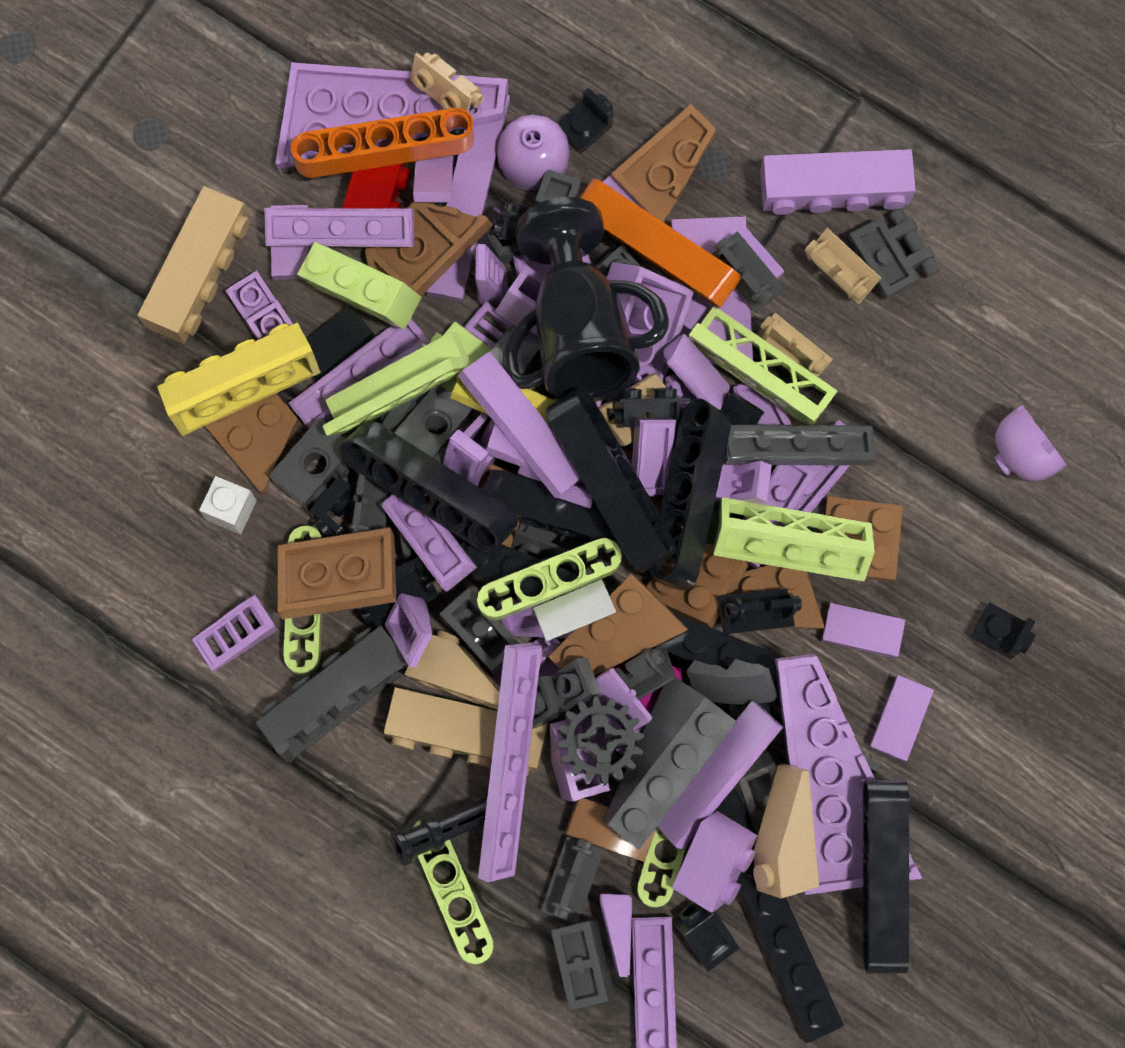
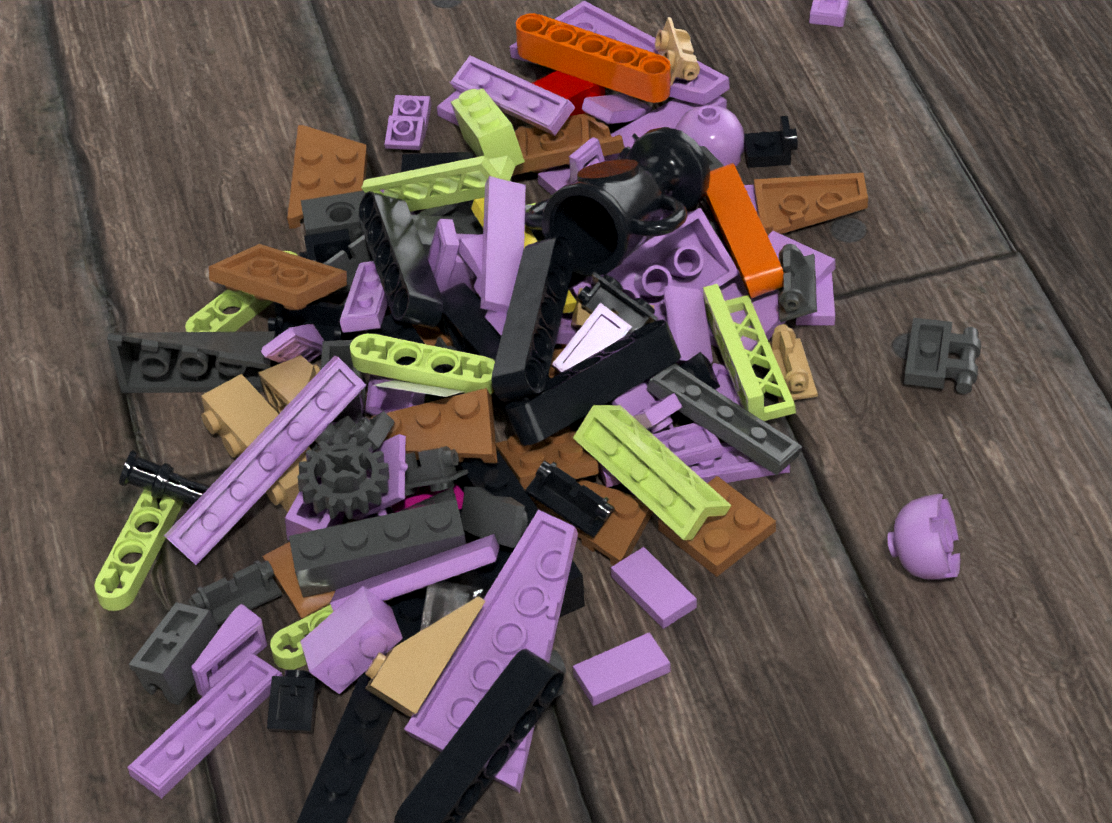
camera: 45 degrees right, 30 degrees down
tan brick [137,186,250,344] -> none
light yellow slope [157,322,320,436] -> none
lavender slope [192,595,278,672] -> none
white brick [199,476,257,535] -> none
lavender brick [760,149,916,215] -> none
tan hinge [804,228,881,305] -> none
black bracket [969,602,1036,660] -> none

